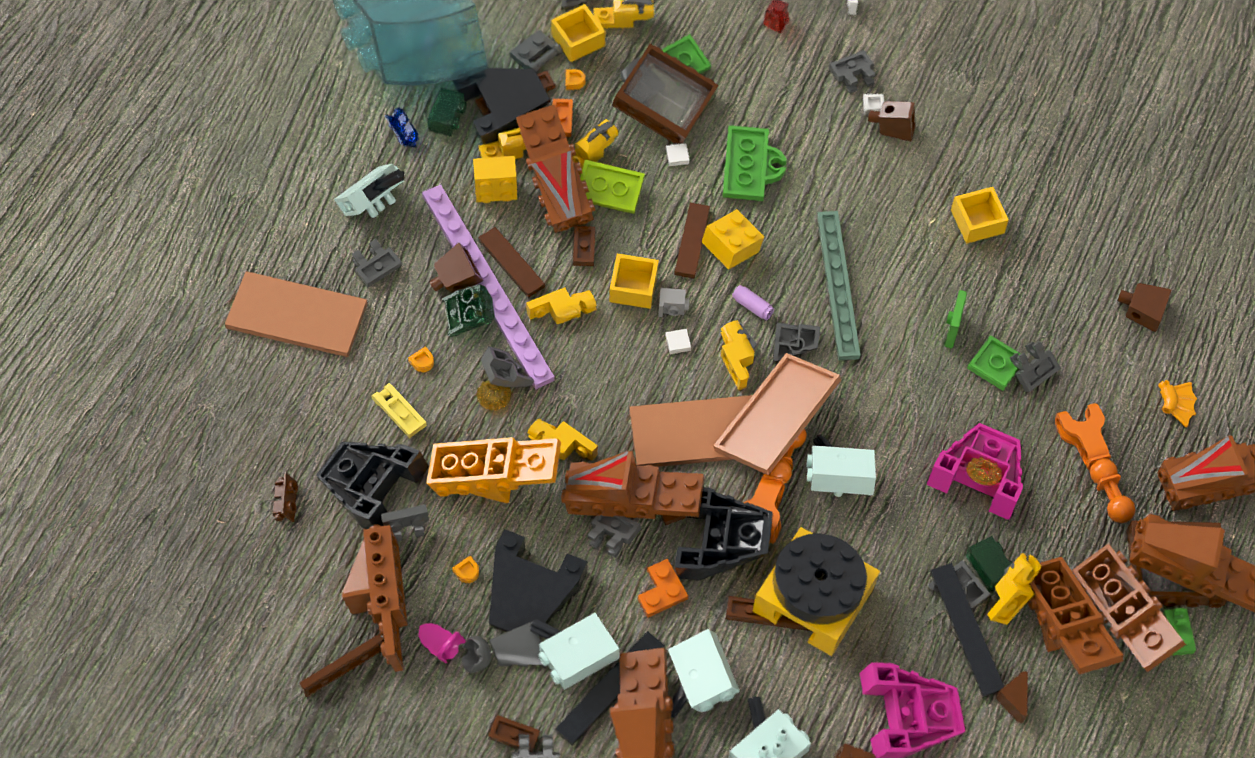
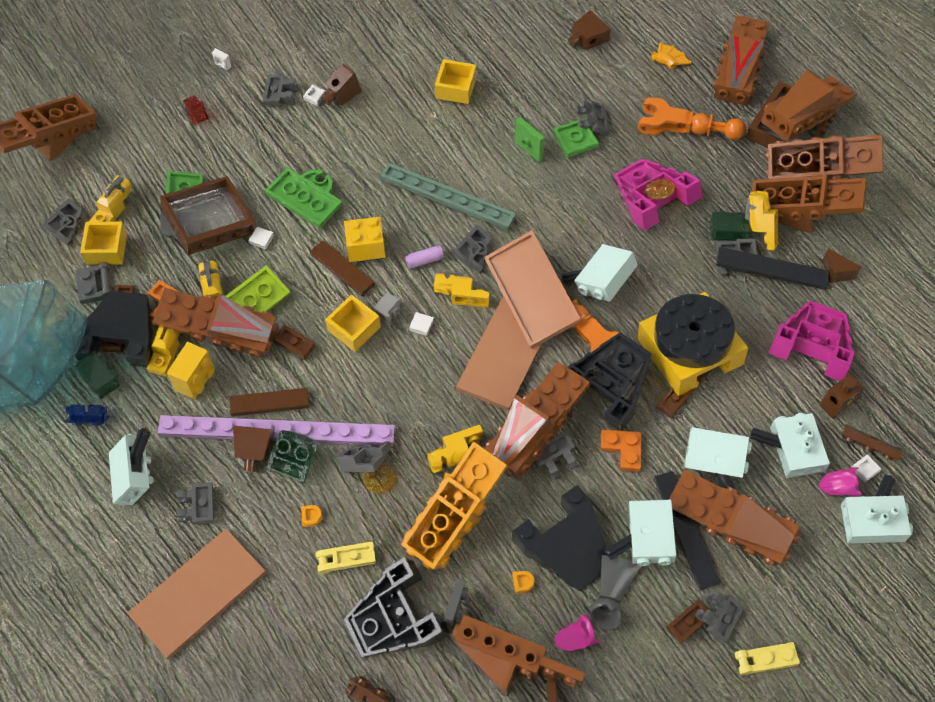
camera: 55 degrees left, 0 degrees up
yellow plate [526,287,597,324] -> none
light orange tile [565,69,586,90] -> none

